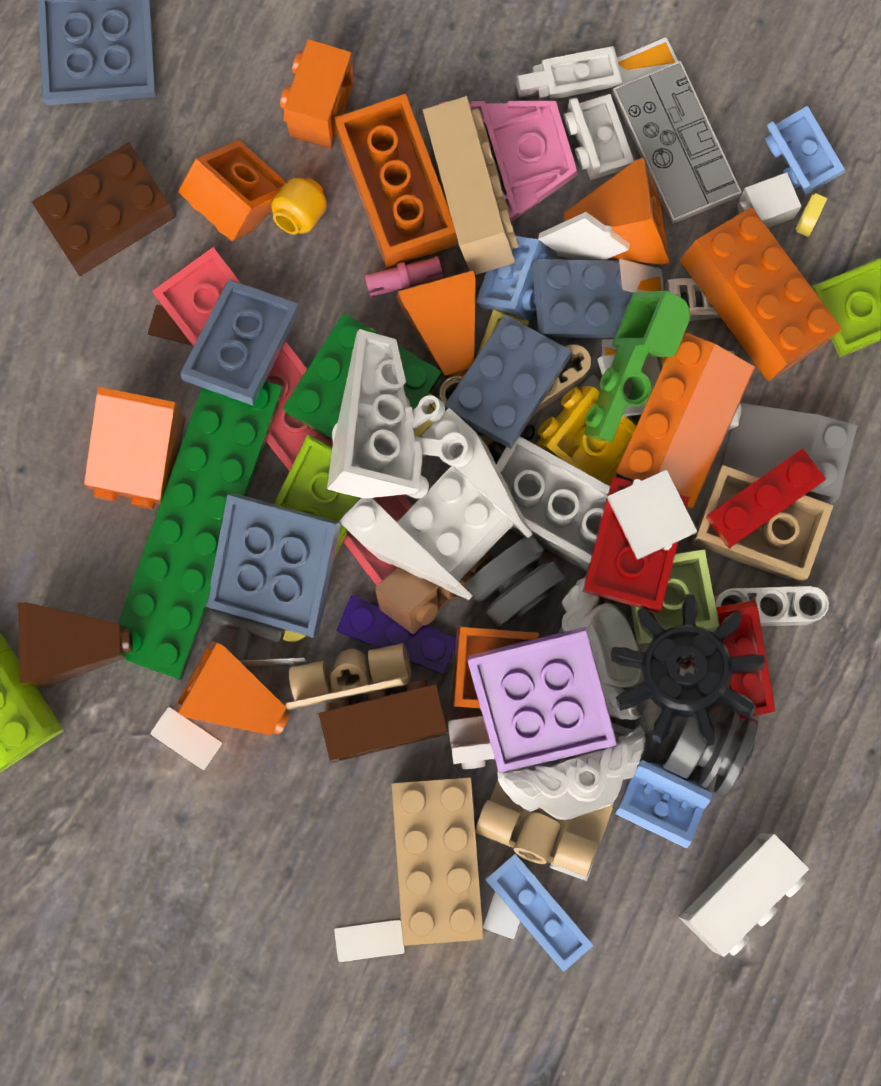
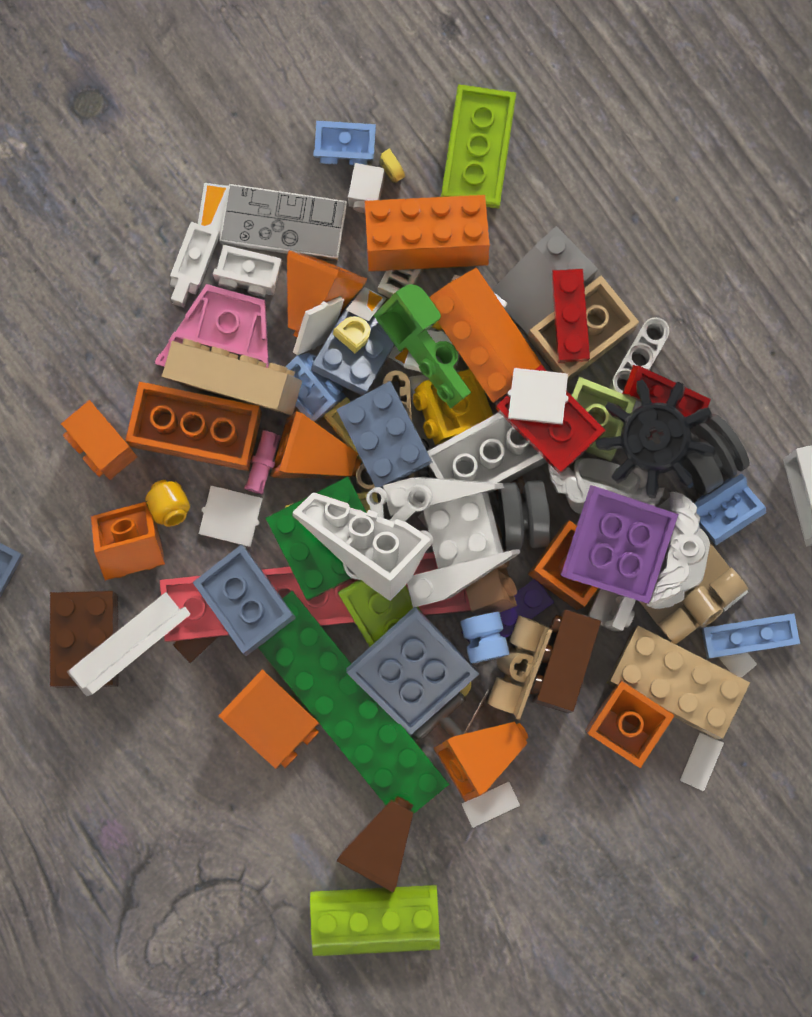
camera: 60 degrees left, 0 degrees up
none -> white fence [67,592,191,696]
none -> white piece [198,486,263,547]
none -> light yellow tile [333,316,370,353]
none -> light blue wheel [460,612,510,664]
none -> orange slope [585,680,675,768]

